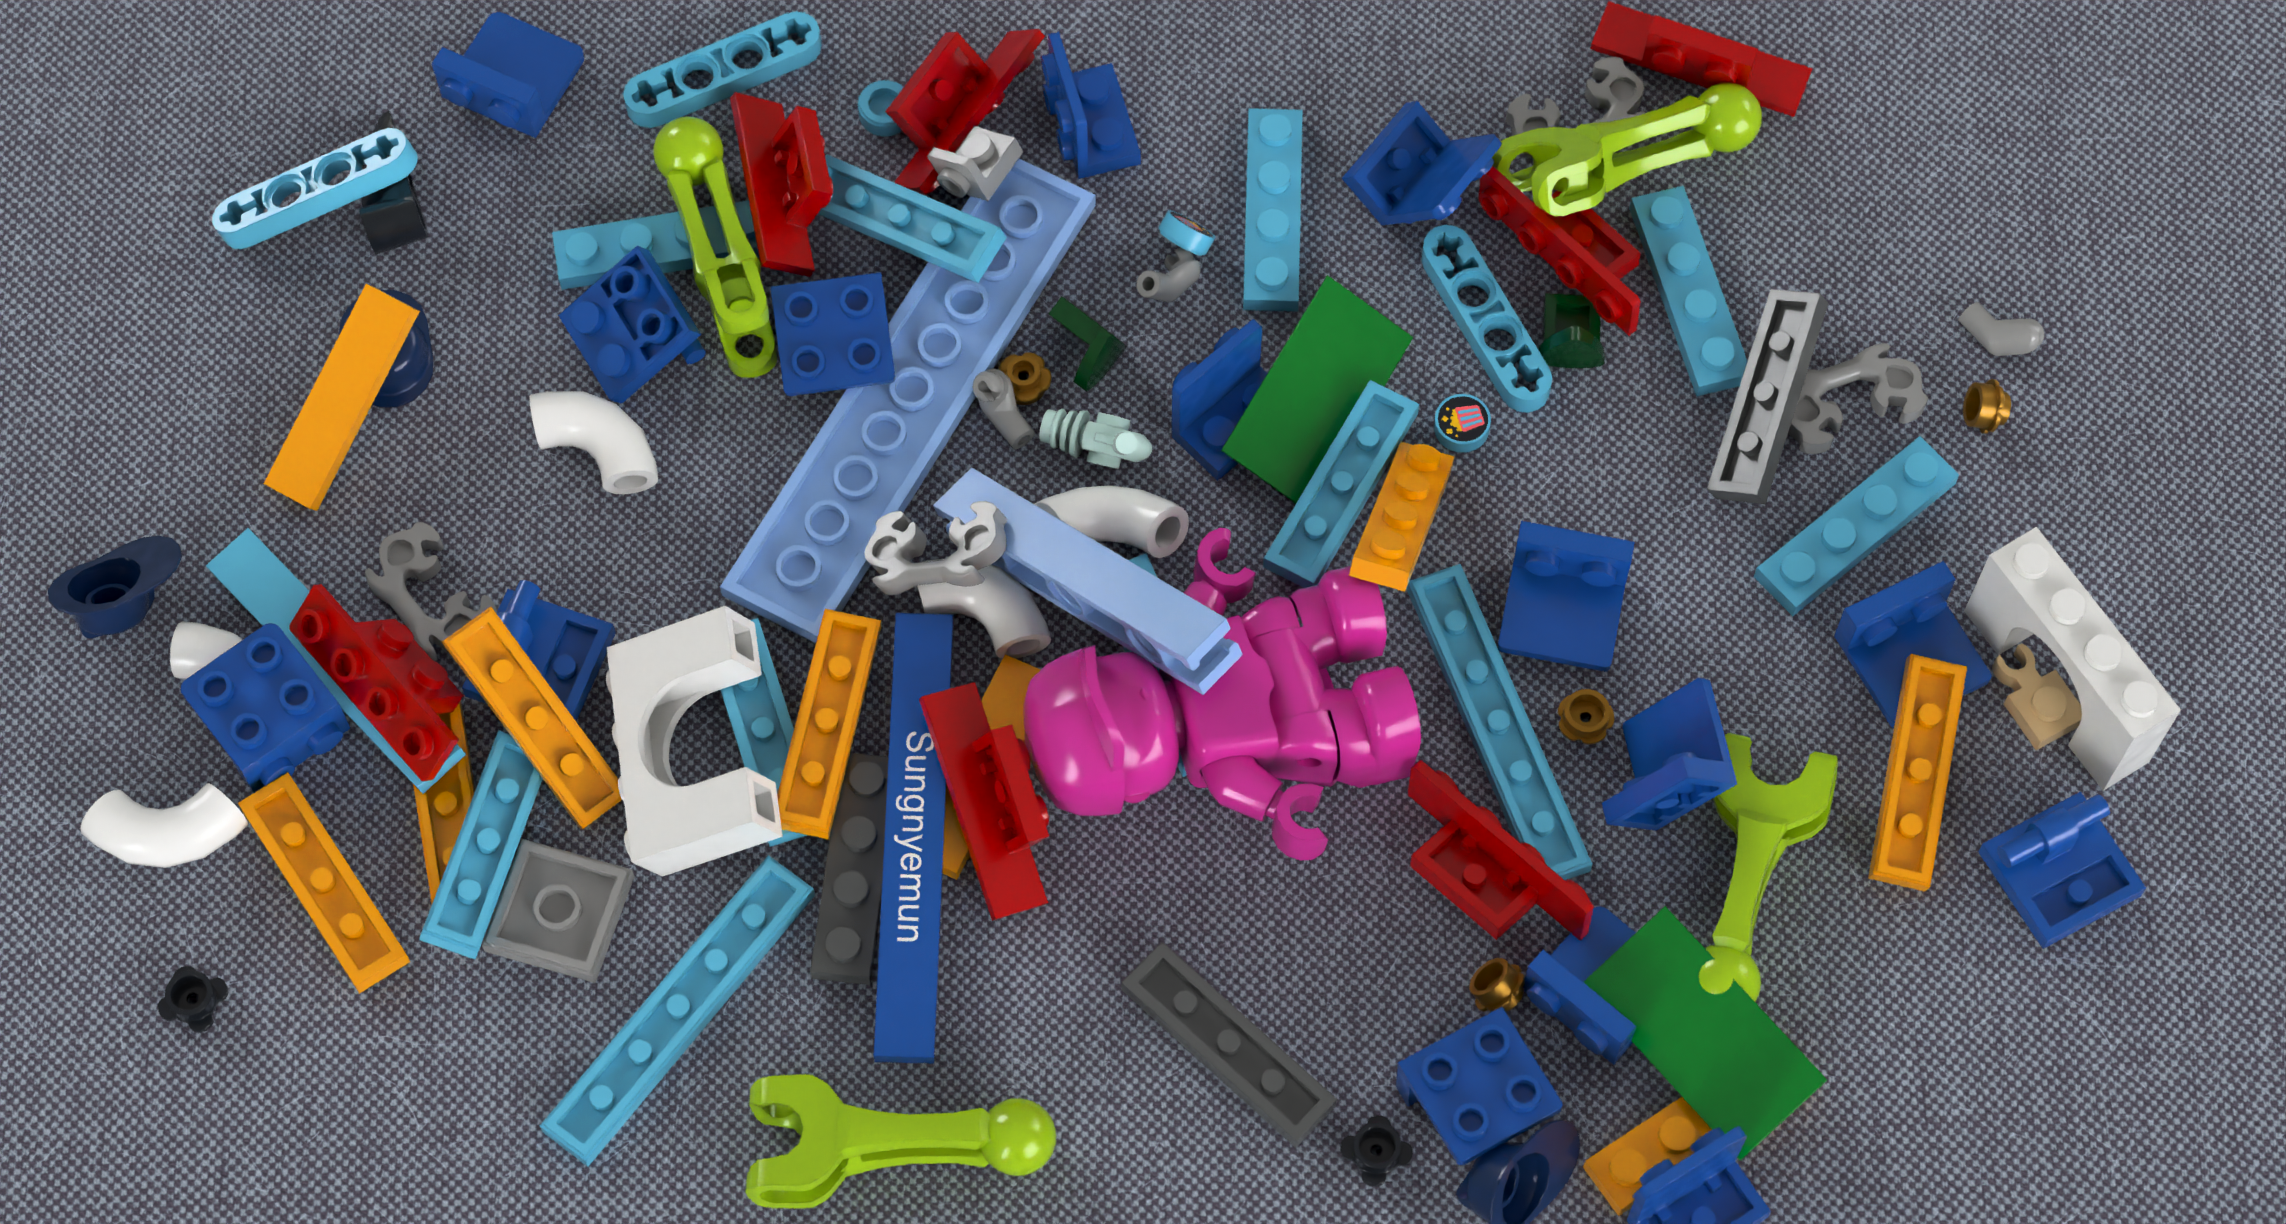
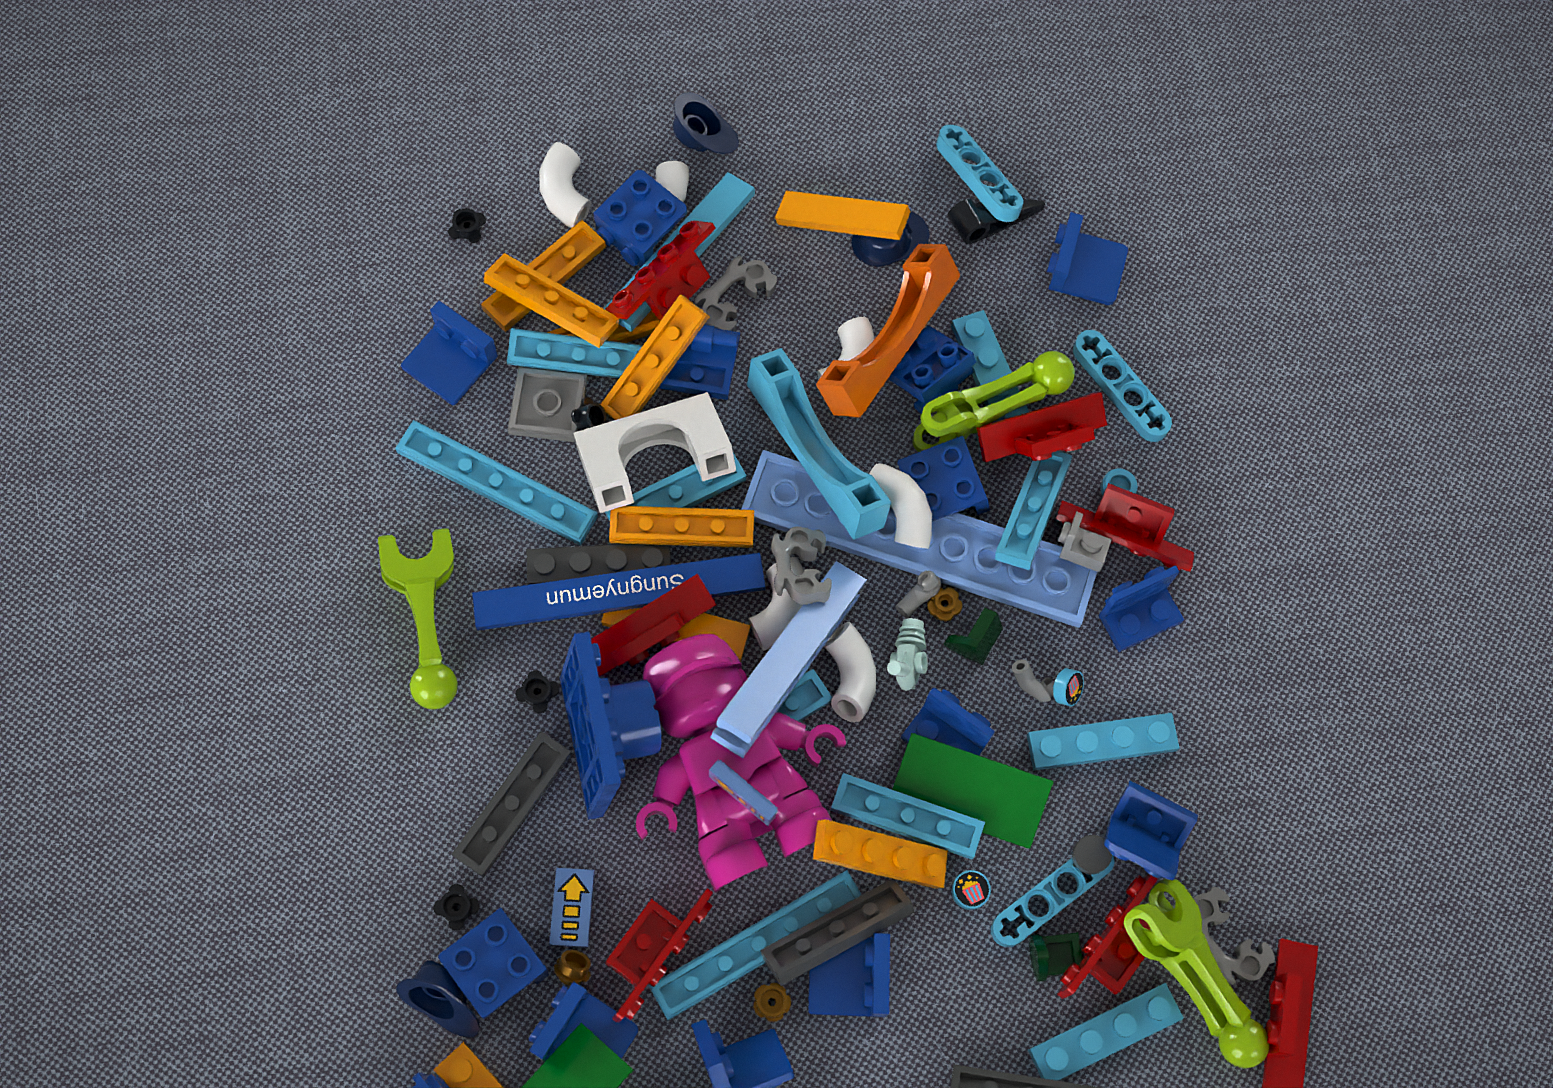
camera: 75 degrees right, 5 degrees up
none -> blue bracket [401,300,498,406]
none -> light orange plate [484,253,619,348]
none -> black plate [515,670,560,714]
none -> medium blue tile [549,868,595,948]
none -> blue piece [559,632,661,820]
none -> black plate [571,397,606,430]
none -> medium blue tile [709,760,778,826]
none -> medium azure arch [747,348,891,540]
none -> dark grey plate [761,879,914,986]
none -> orange arch [816,244,961,418]
none -> white cylinder [870,463,932,549]
none -> dark grey tile [1072,835,1112,875]

